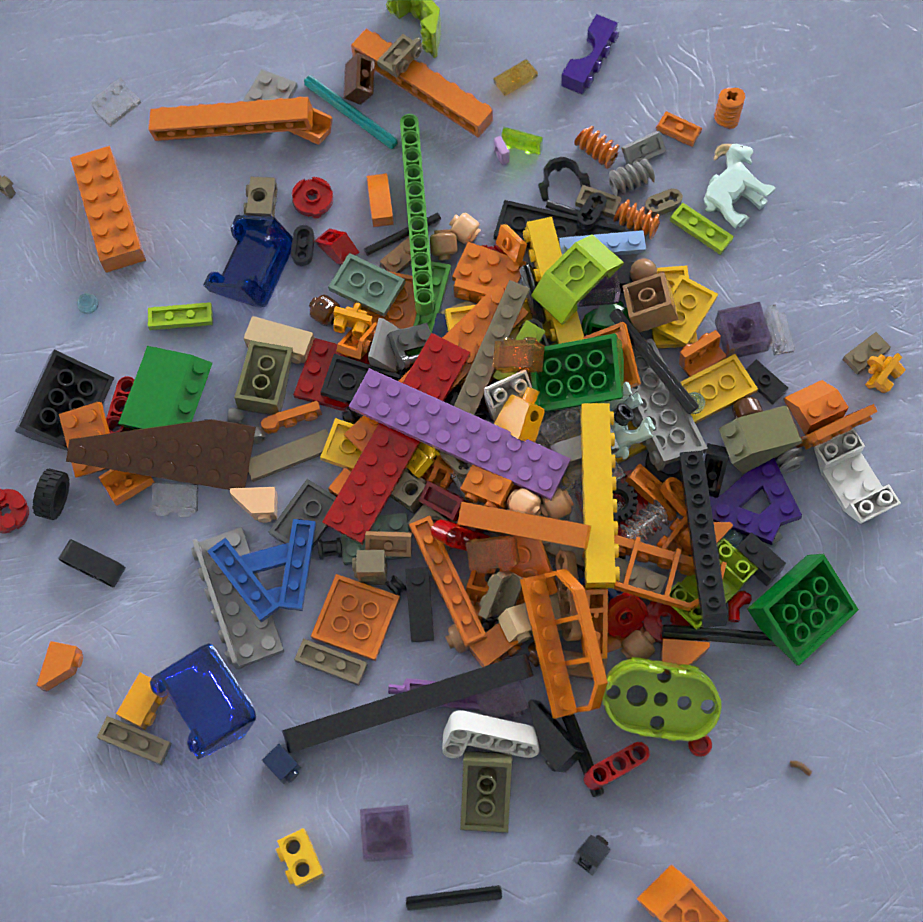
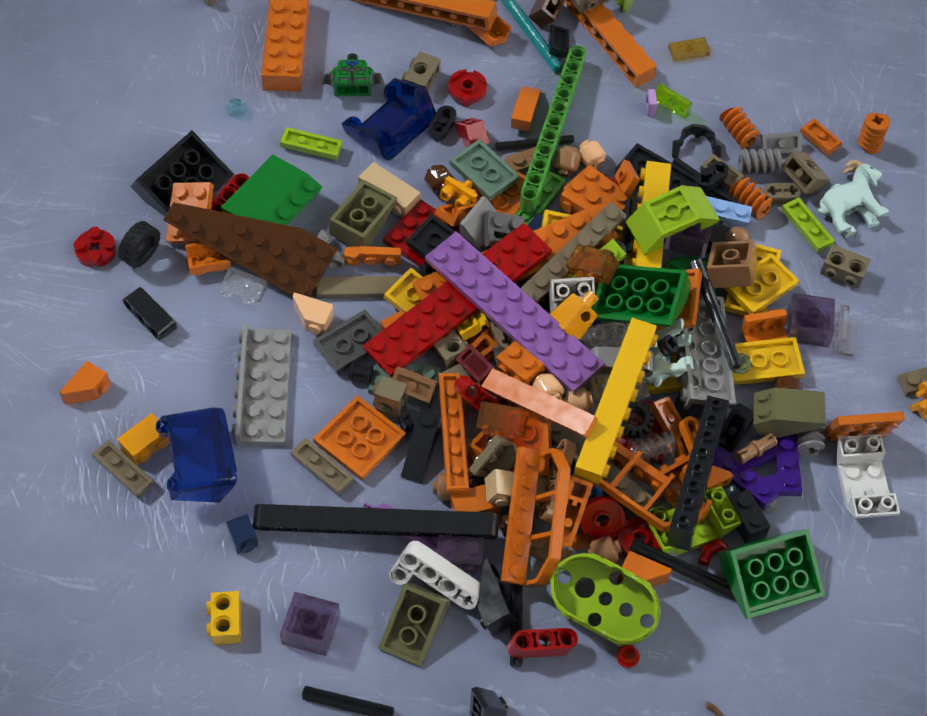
camera: 15 degrees right, 10 degrees down
blue plate [207,519,316,622] -> none
dark purple arch [561,14,619,95] -> none
black plate [745,359,788,405] -> none
orange slope [783,380,849,435] -> none
none -> torso [322,53,383,97]
none -> black tile [549,25,569,59]
none -> medium nougat pin [734,433,777,465]
none -> dark tan brick [781,152,830,194]
none -> dark tan brick [820,244,871,289]

